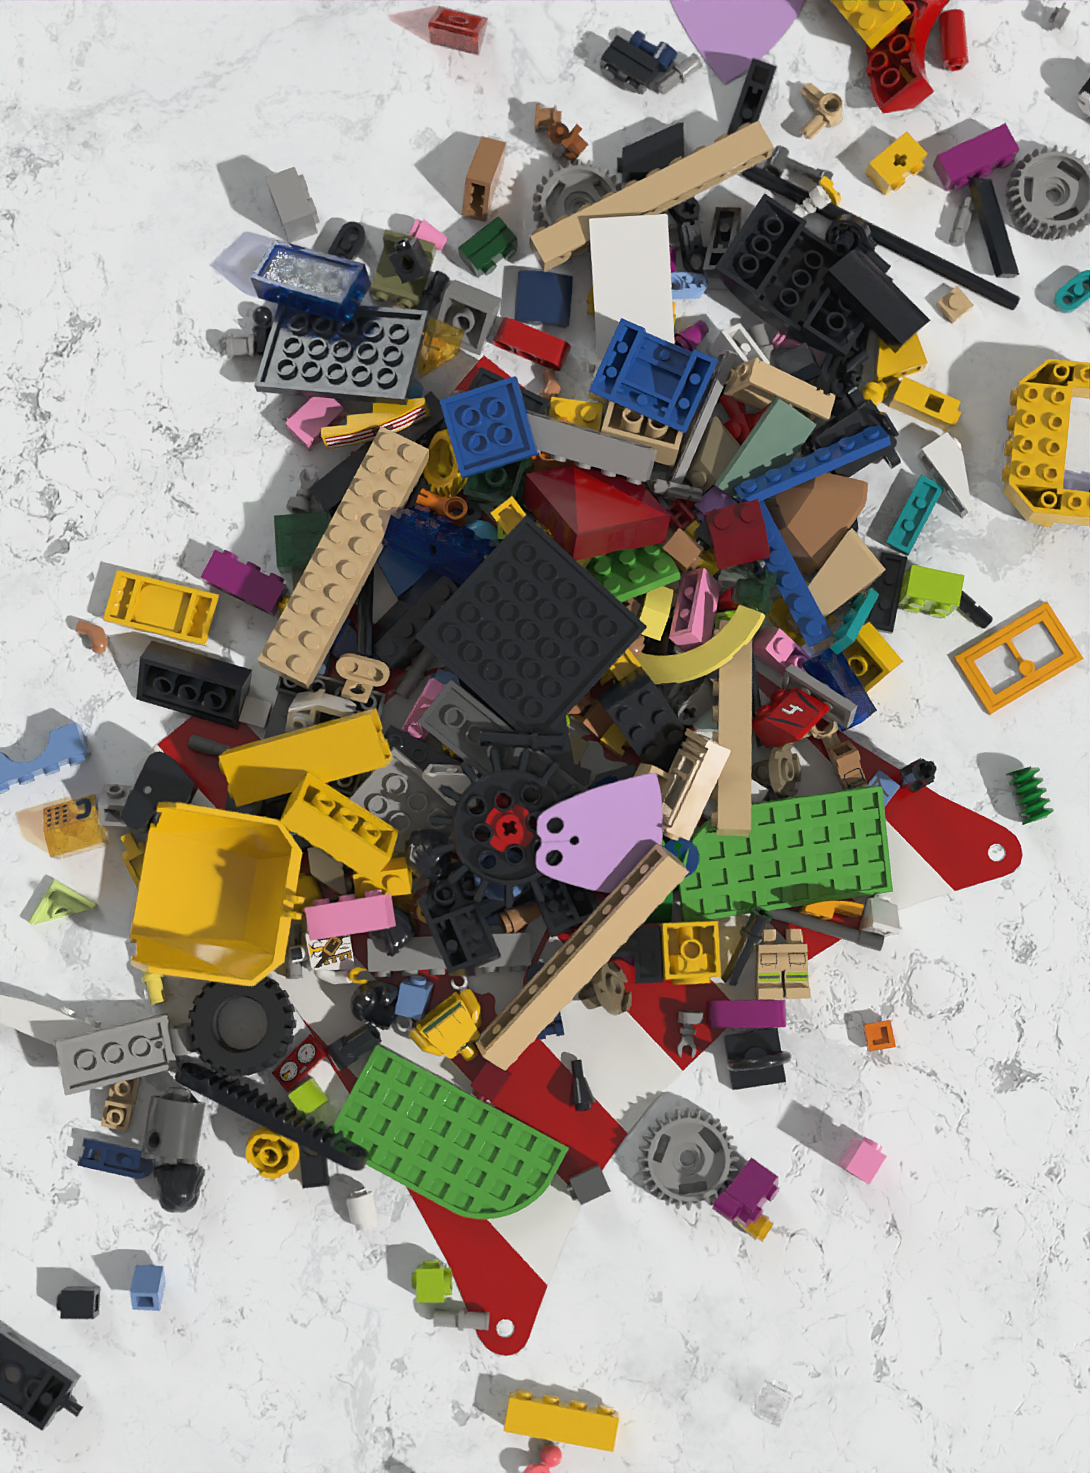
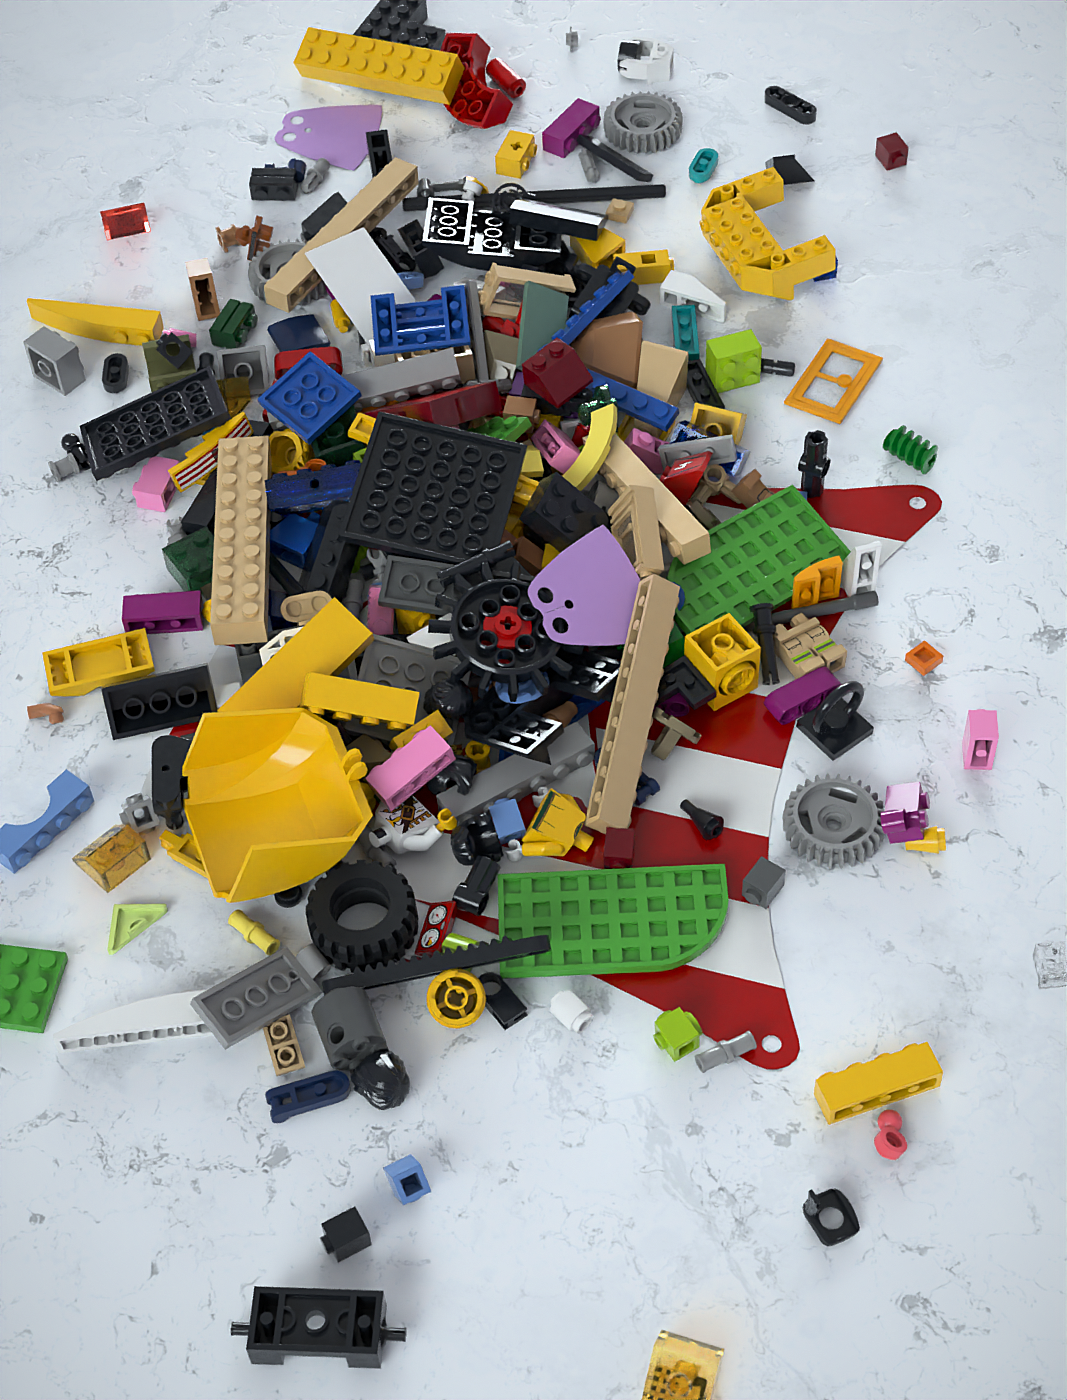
camera: 25 degrees left, 30 degrees down
brick [250,239,372,324] -> none
light grey piece [677,1010,703,1058] -> none
tan axle [800,83,843,140] -> none
teal plate [830,588,879,655] -> none
none -> yellow slope [27,298,164,346]

